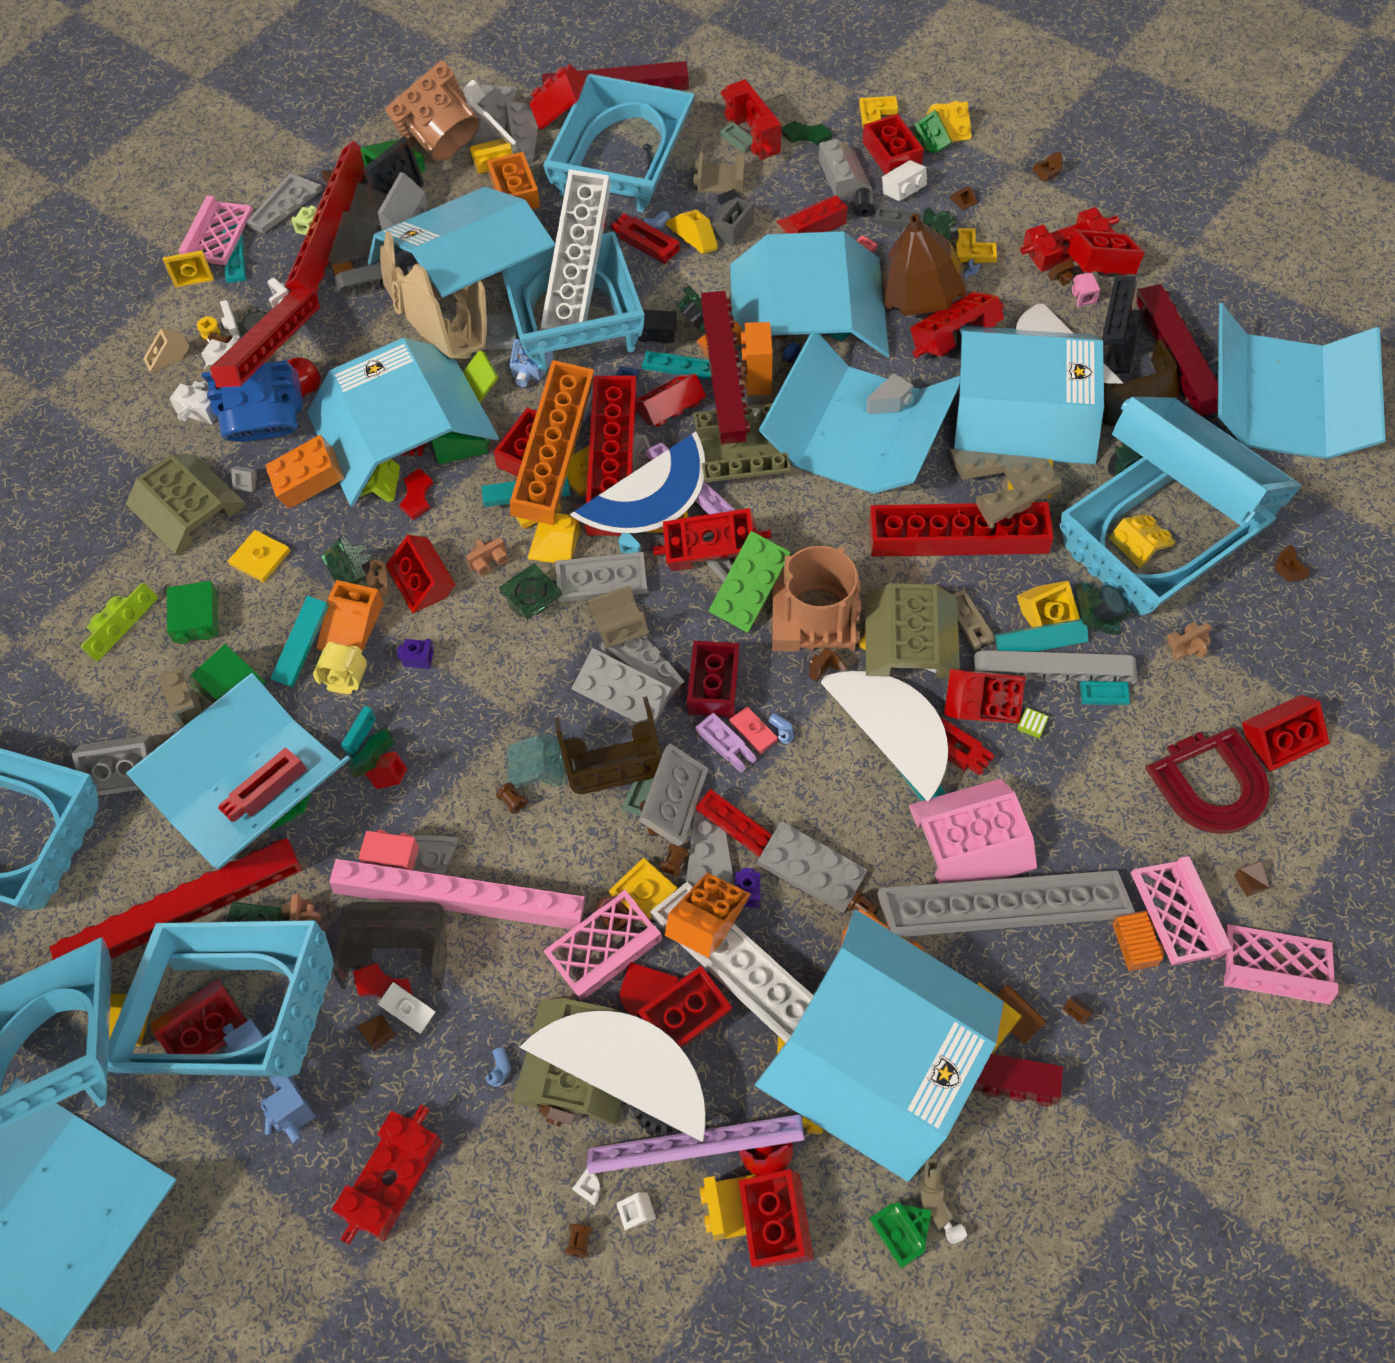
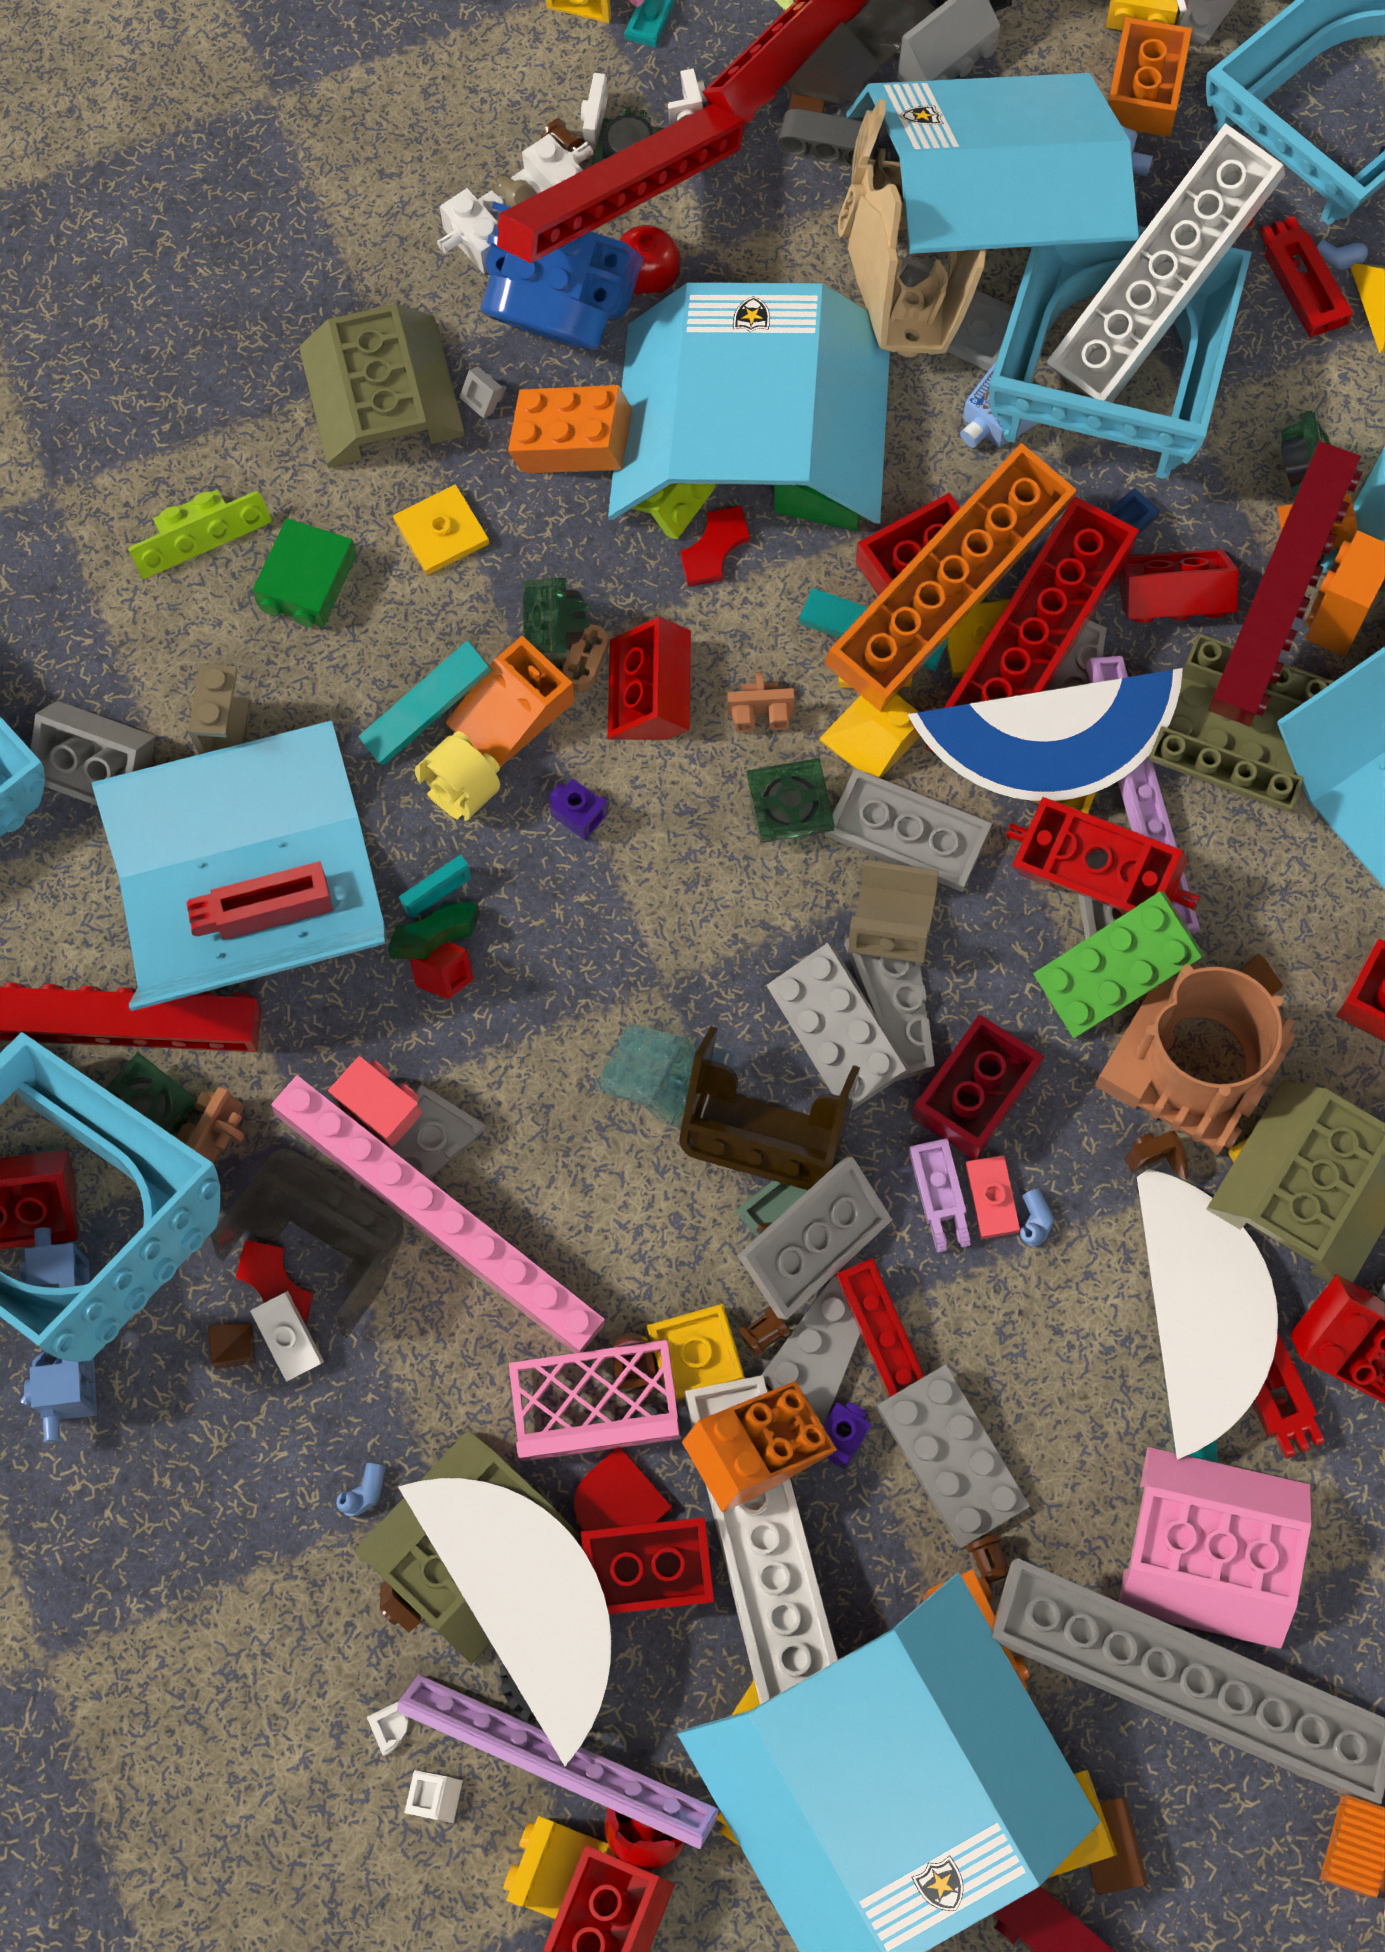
camera: 30 degrees right, 10 degrees up
tan slope [143,328,189,372] -> none
green slope [190,644,266,703] -> none
yellow wheel [197,316,221,341] -> none
red brick [331,1104,442,1245] -> none
lime bracket [463,351,498,403] -> none
reddish brown bush [496,782,528,814] -> none
reddish brown bush [564,1224,594,1258] -> none
medium azure slope [618,533,641,554] -> none
black brick [638,309,677,343] -> none
teal tile [642,350,712,380] -> none
reddish brown slope [1063,995,1094,1025] -> none

